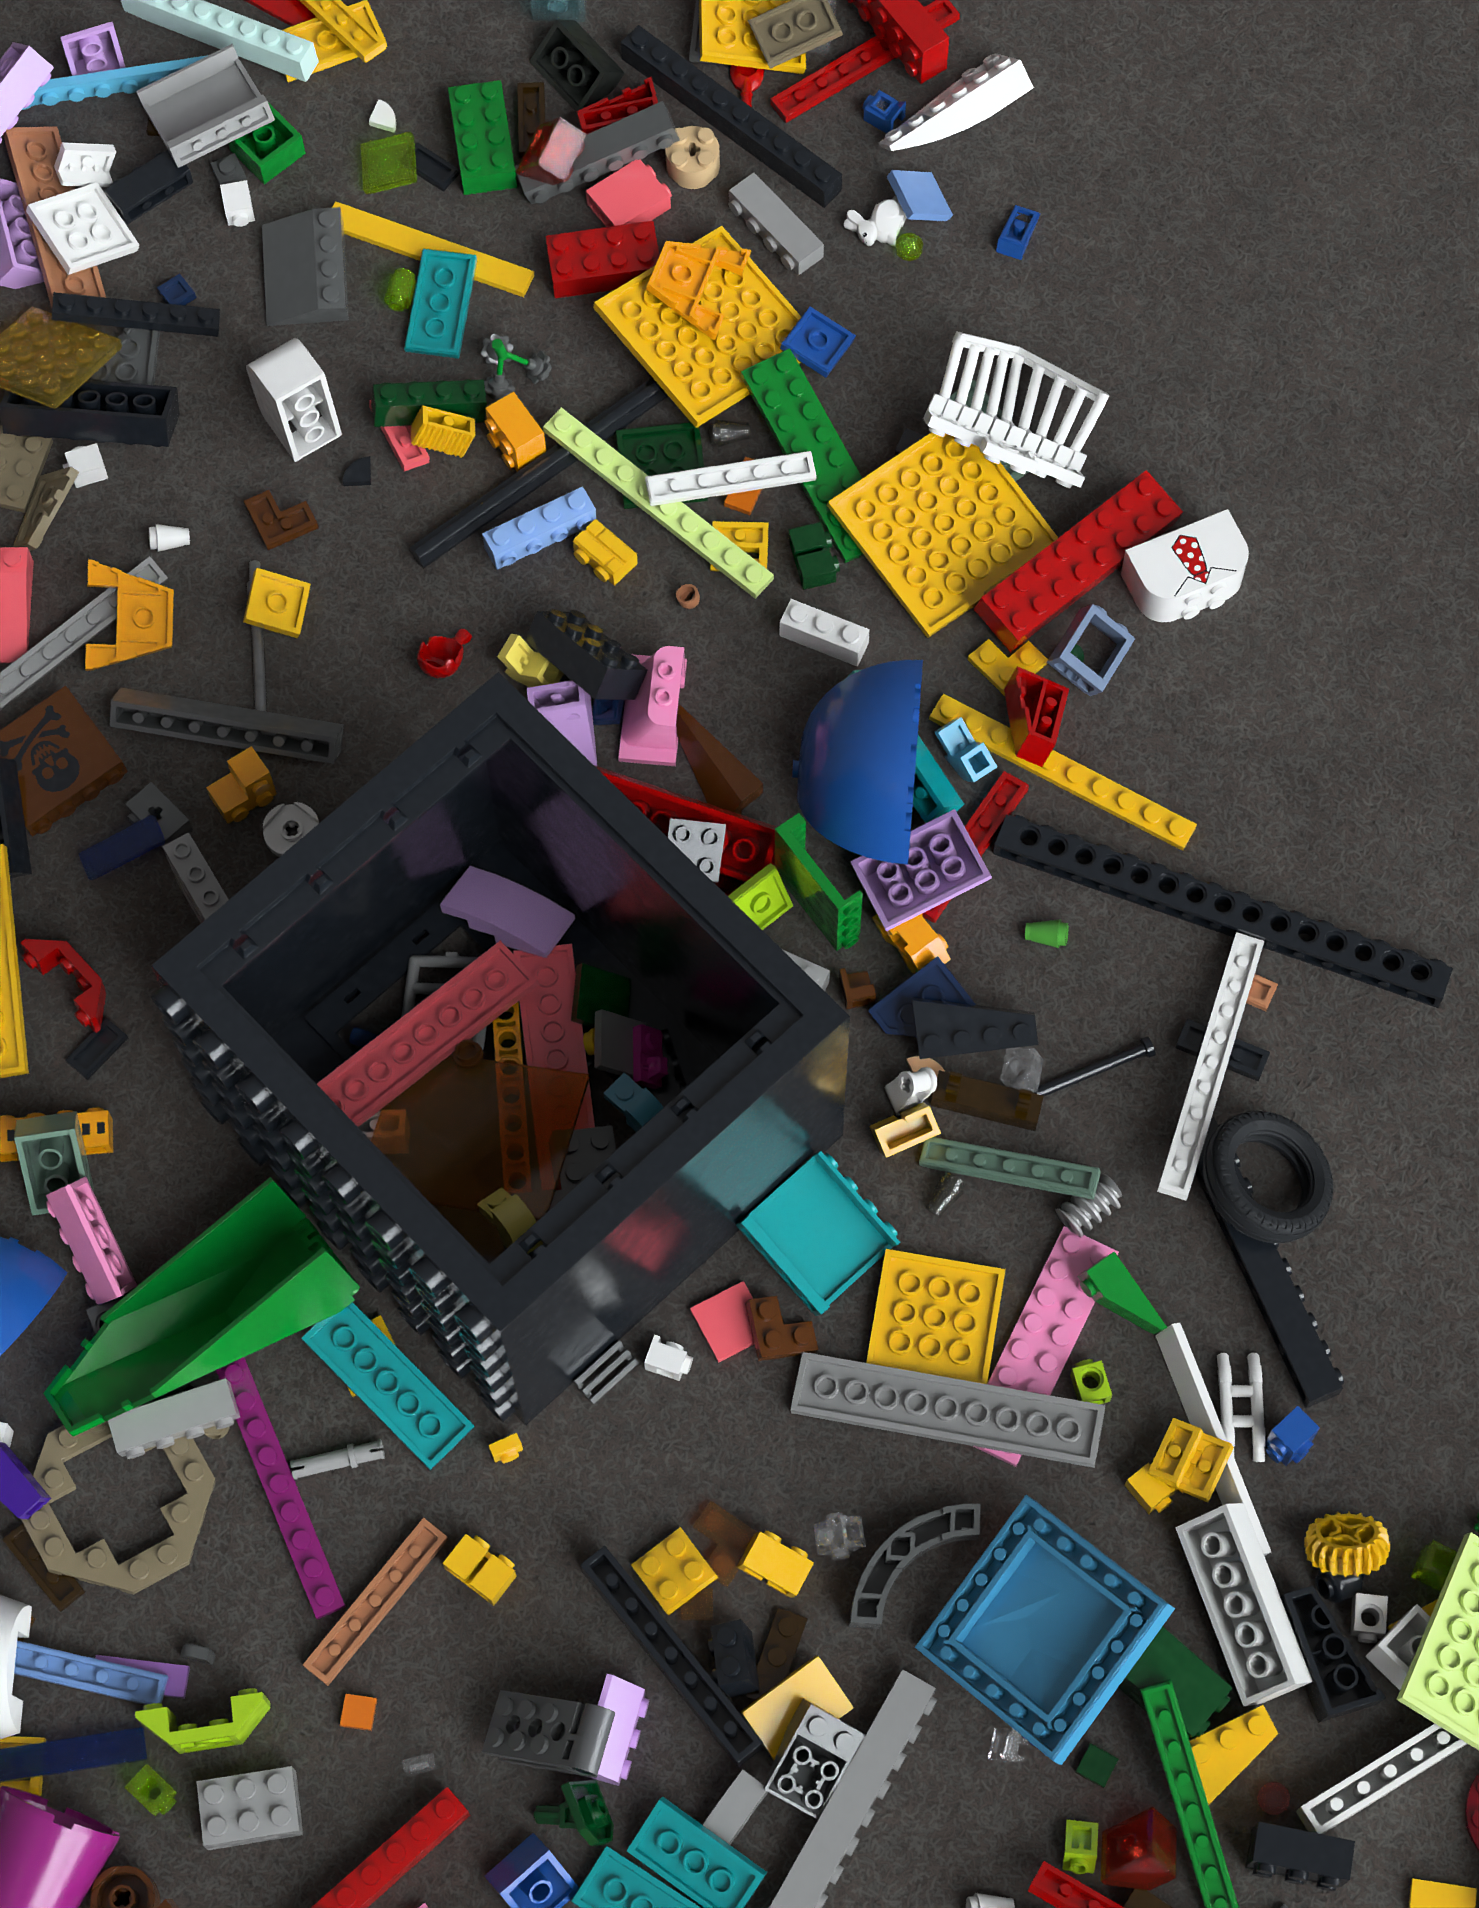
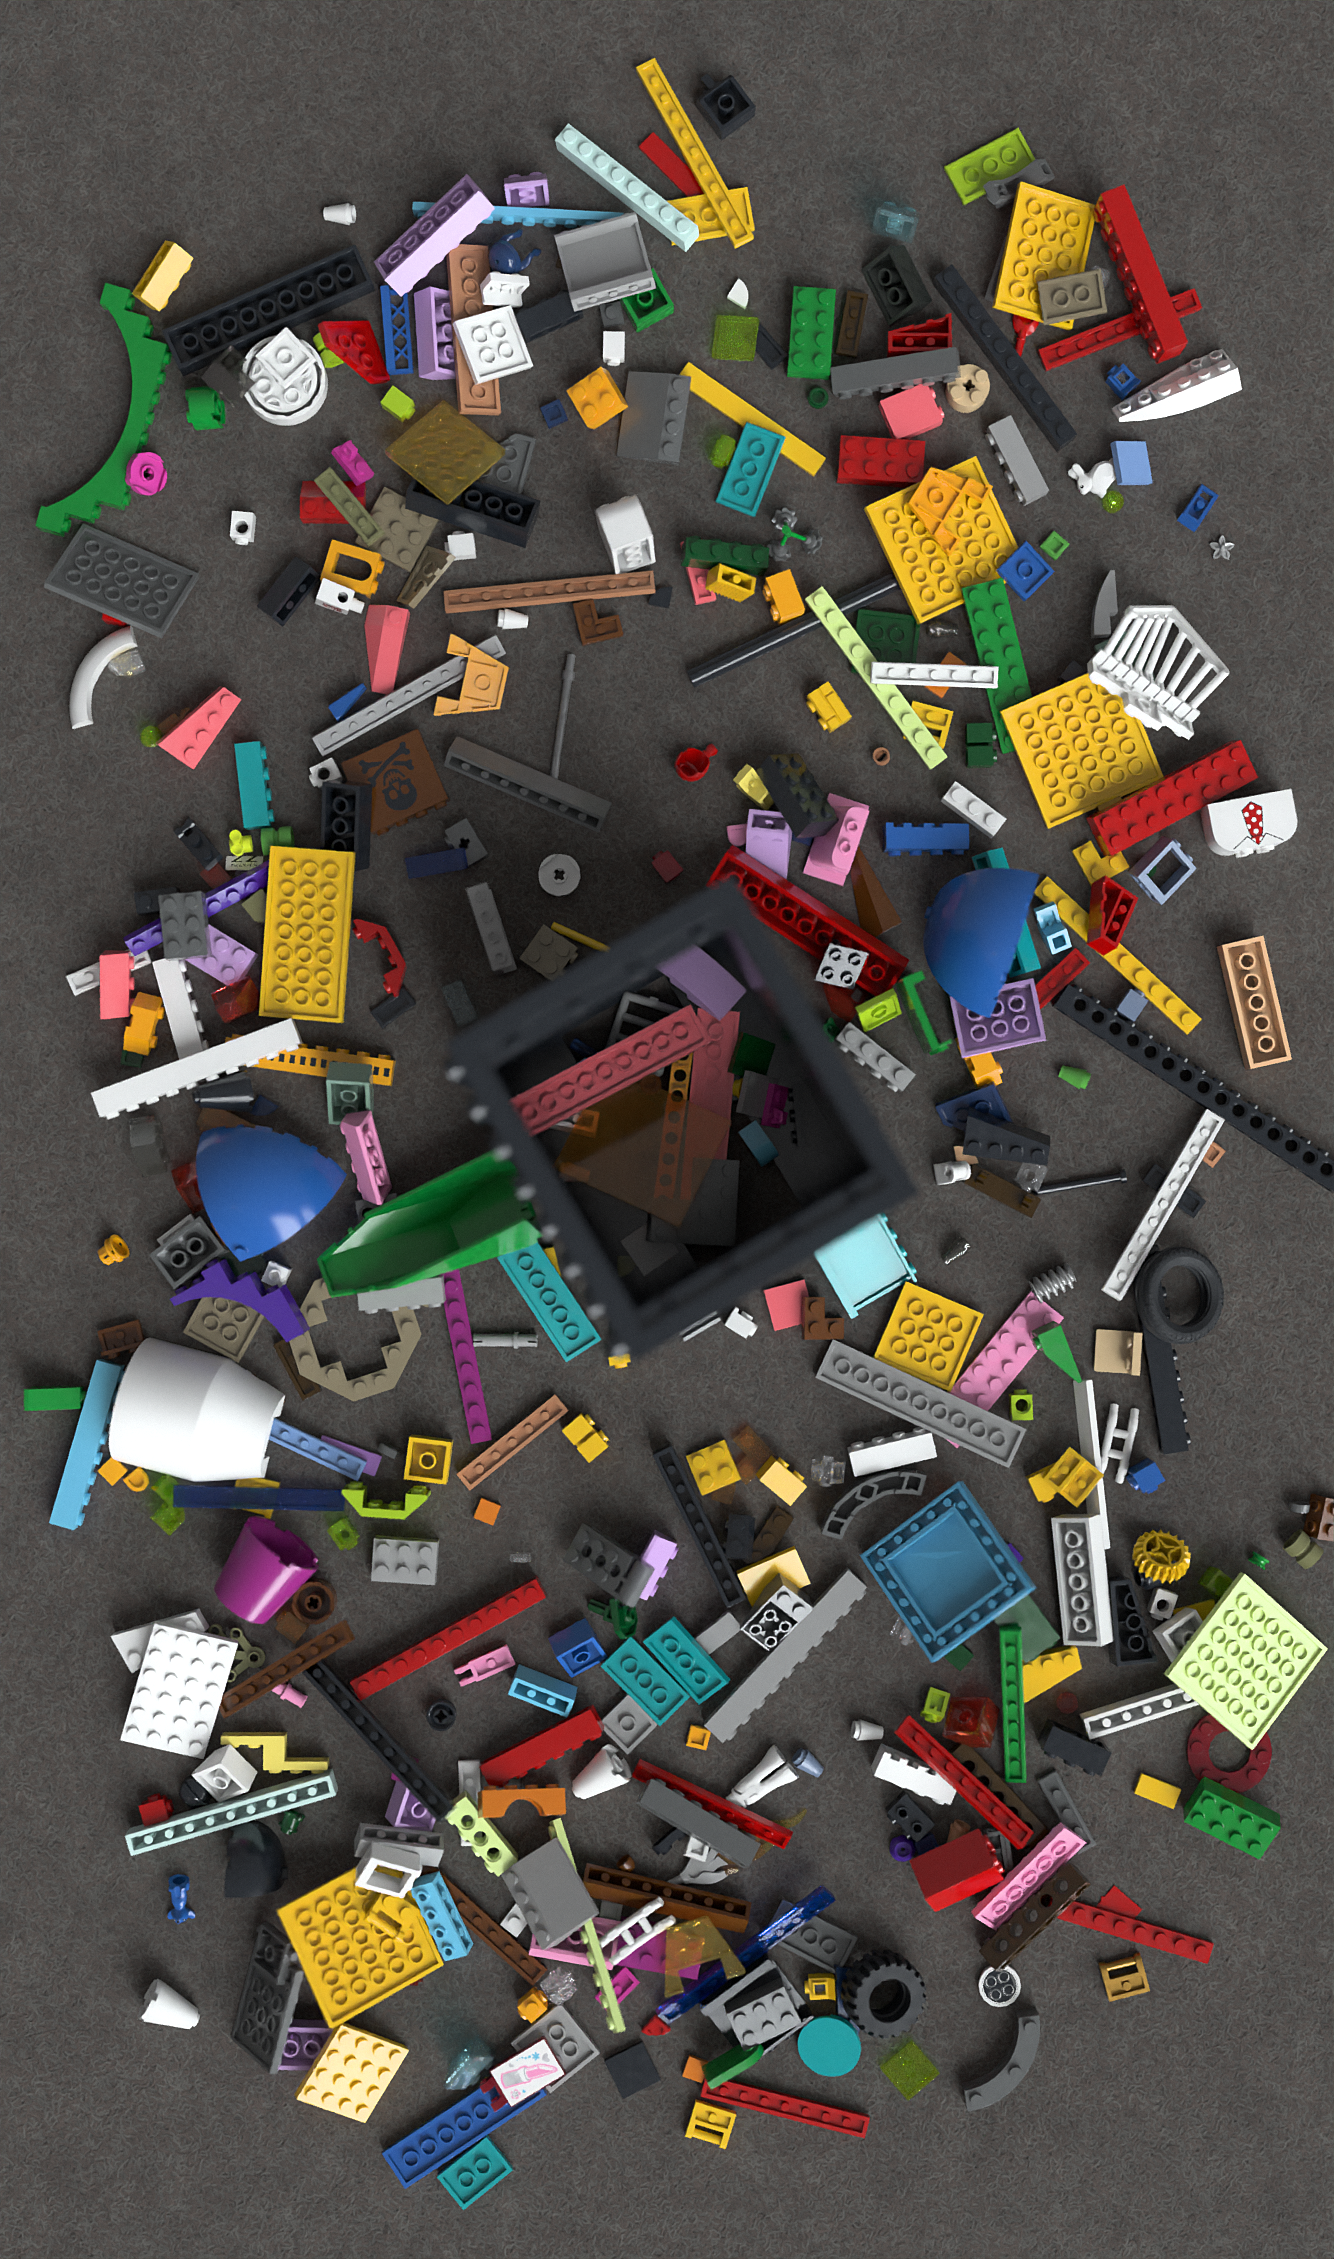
camera: 15 degrees right, 20 degrees up
black plate [51,292,220,337] -> none
light orange brick [206,746,277,824] -> none
yellow plate [243,568,311,638] -> none
light yellow brick [477,1187,543,1254] -> none
light blue brick [482,486,596,570] -> none
slope [516,117,587,185] -> none
reddish brown panel [839,968,876,1010] -> none
yellow piece [869,1102,941,1158] -> none
sand green tile [919,1137,1101,1200] -> none
none -> yellow brick [404,1434,453,1485]
none -> nougat plate [444,571,655,614]
none -> dark blue hair [488,229,541,275]
none -> light orange piece [566,367,629,429]
none -> dark green plate [807,387,829,409]
none -> white brick [847,1427,937,1477]
none -> blue wedge [883,823,969,856]
none -> bright green tile [1039,531,1069,561]
none -> light grey slope [1091,570,1118,639]
none -> tan bracket [1094,1329,1142,1376]
none -> sand blue brick [1114,988,1148,1022]
none -> light grey plant [1209,535,1235,560]
none -> light nougat brick [1217,936,1292,1070]

